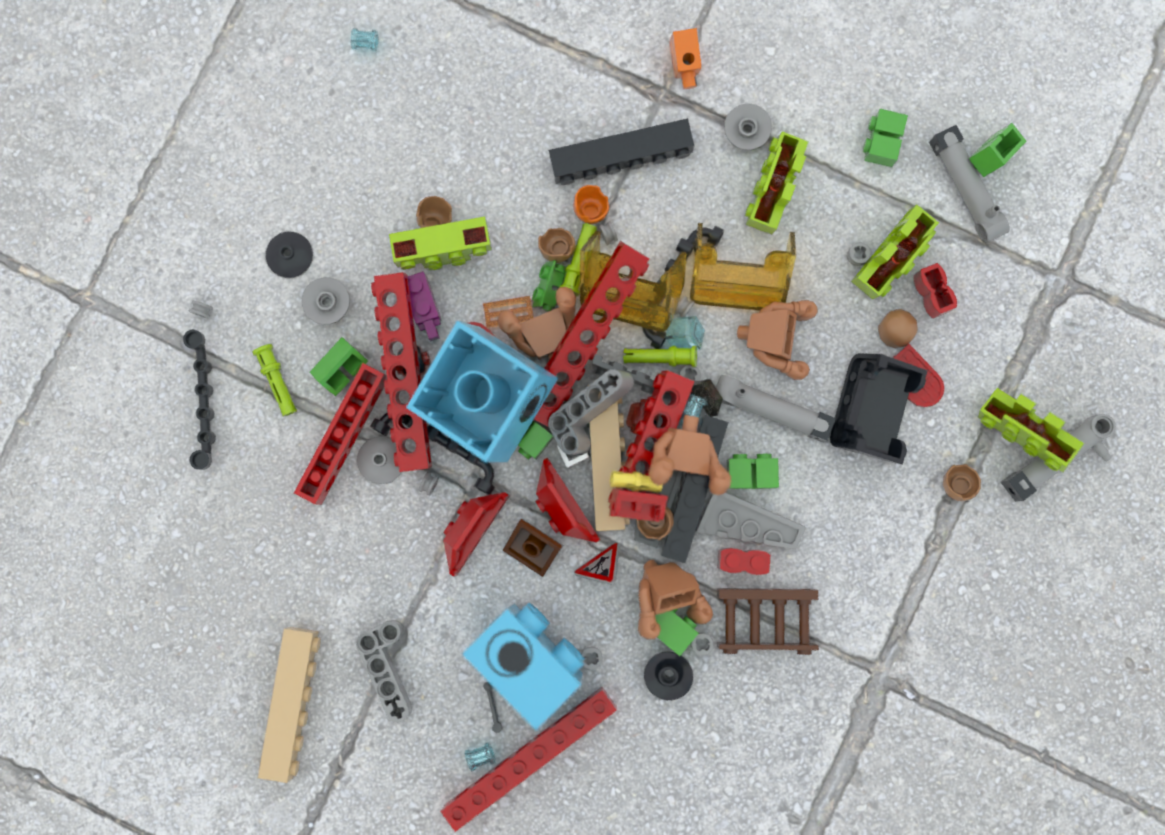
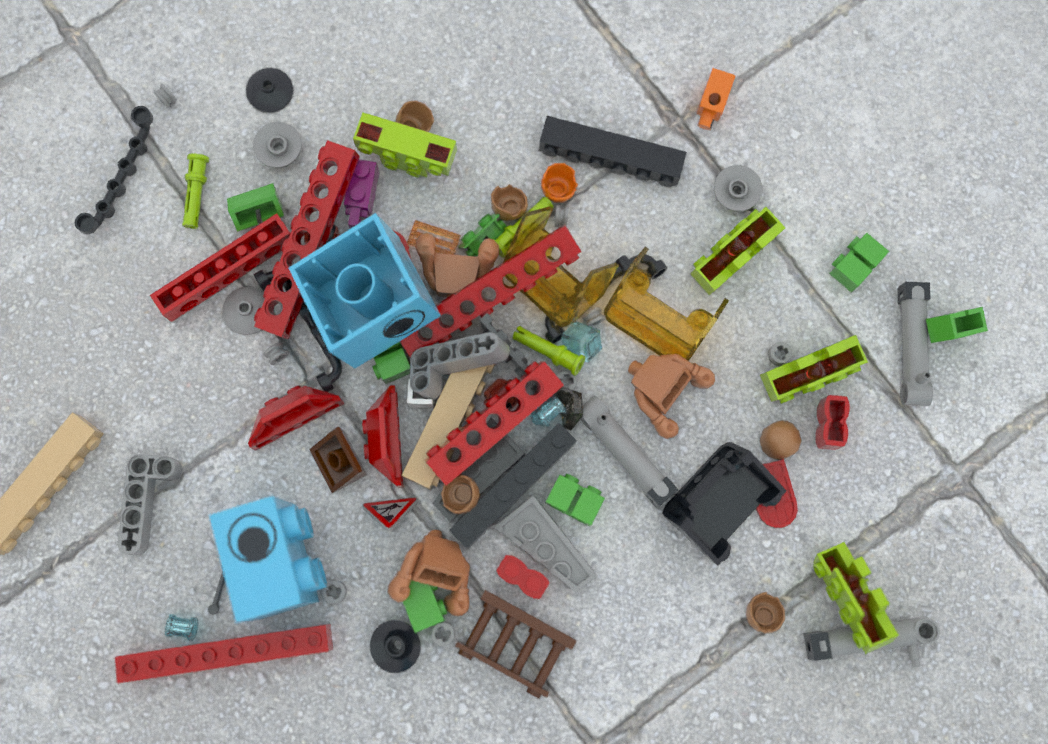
camera: 15 degrees right, 5 degrees down
red hinge [609,488,668,522] -> none
light yellow pin [610,471,662,493] -> none
nougat torso [649,415,731,495] -> none

